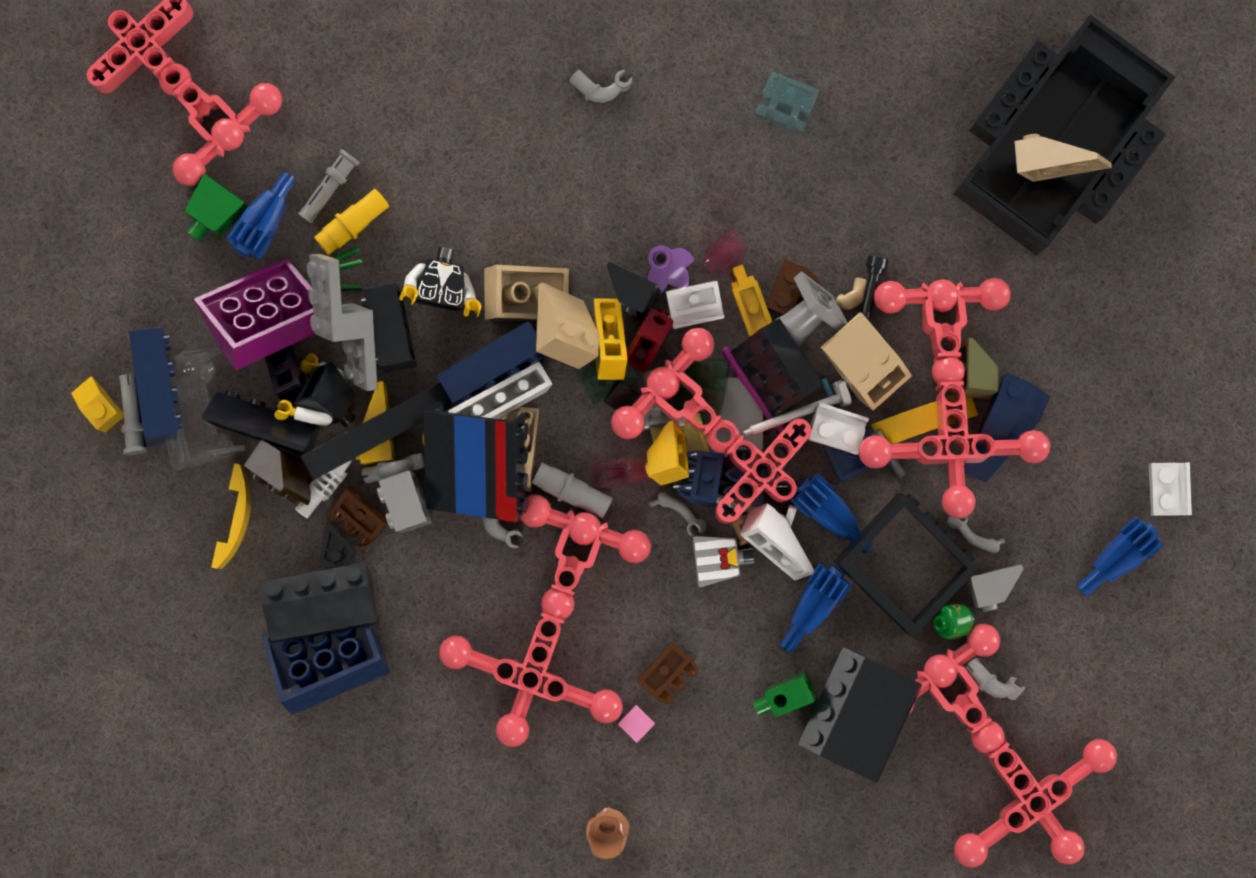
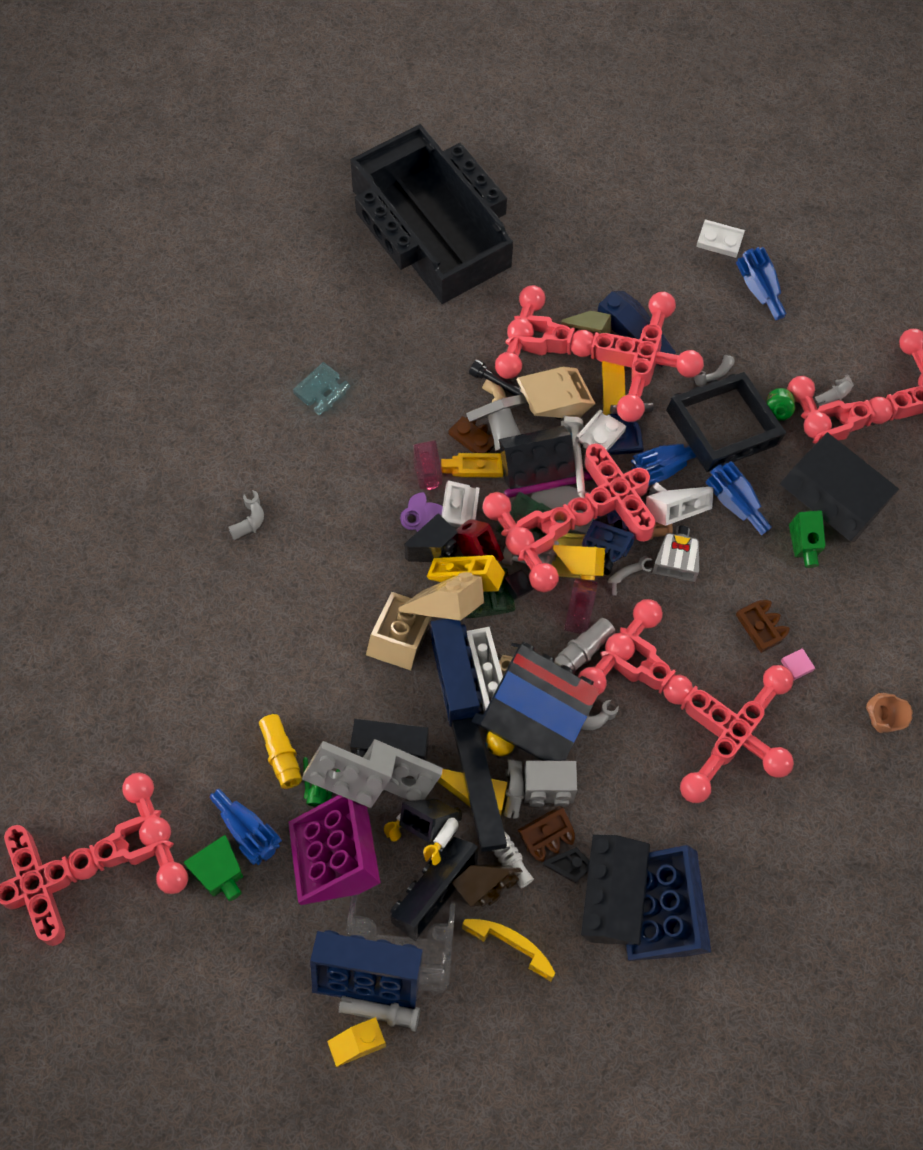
camera: 70 degrees left, 20 degrees down
black slope [265,345,306,407] -> none
light grey pin [298,149,360,224] -> none
torso [399,247,482,317] -> none
light grey slope [967,564,1024,612] -> none
tan slope [1015,134,1112,182] -> none

